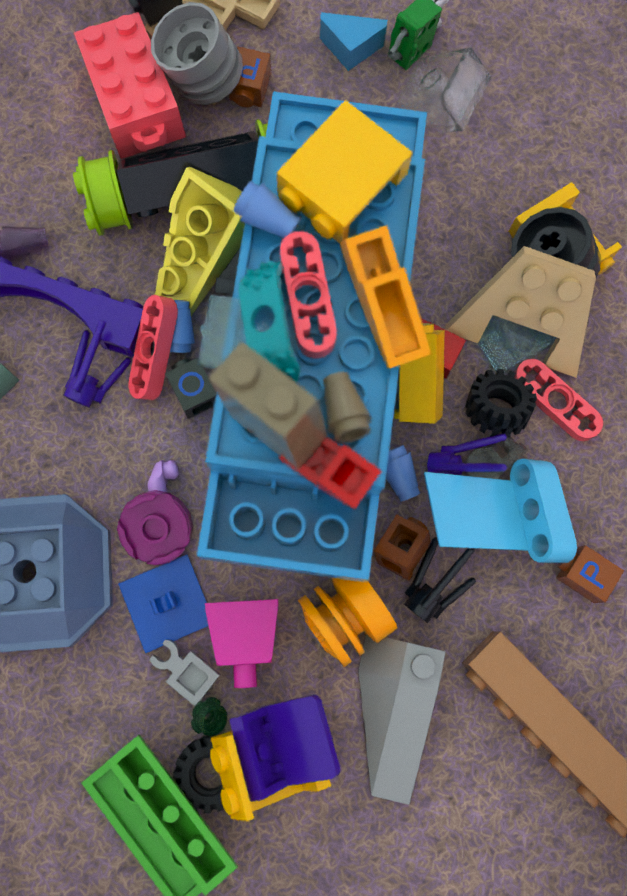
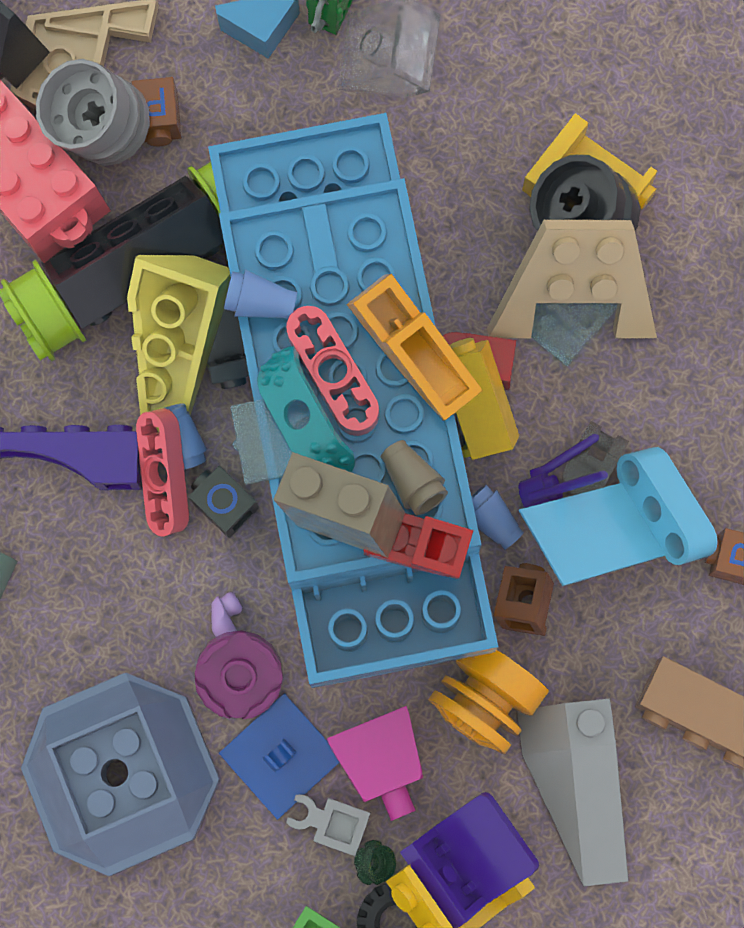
camera: 10 degrees left, 0 degrees up
dark purple plant [63,320,131,408] -> none
yellow panel [277,100,413,243] -> none
black plant [404,537,476,624] -> none
black tyre [465,369,537,437] -> none
coral beam [514,359,603,441] -> none

